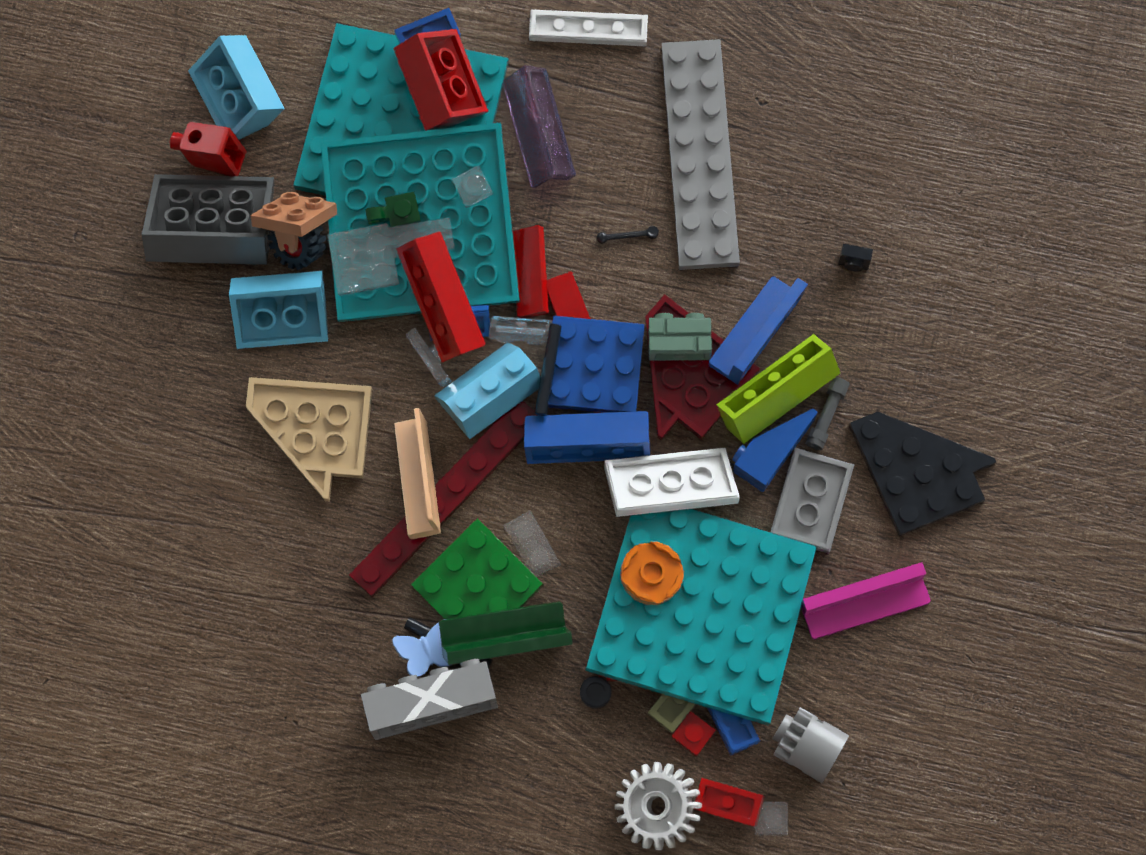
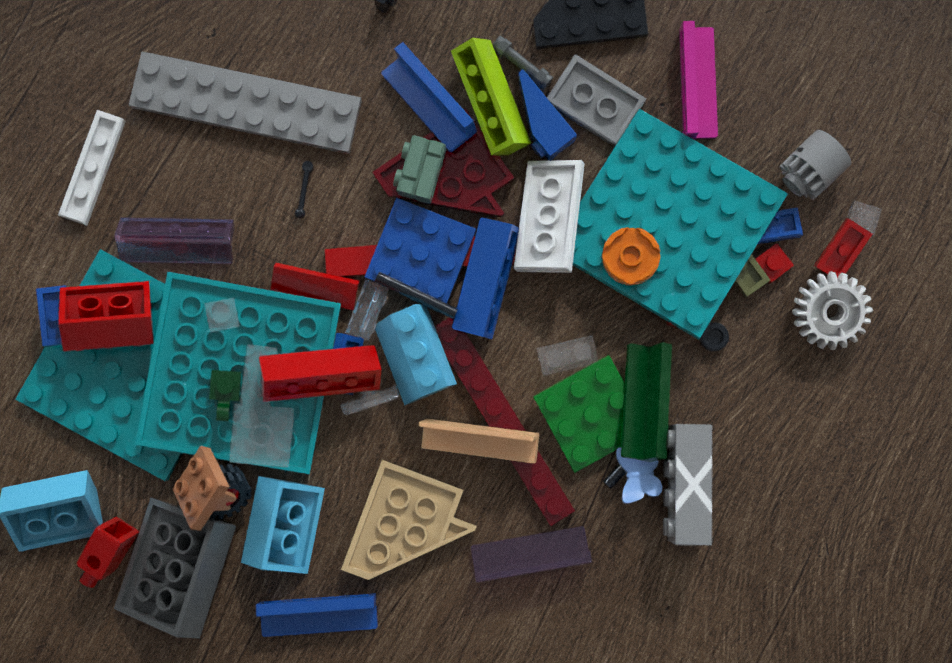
camera: 70 degrees left, 10 degrees up
none -> blue panel [256,593,378,637]
none -> clear purple panel [471,526,592,582]

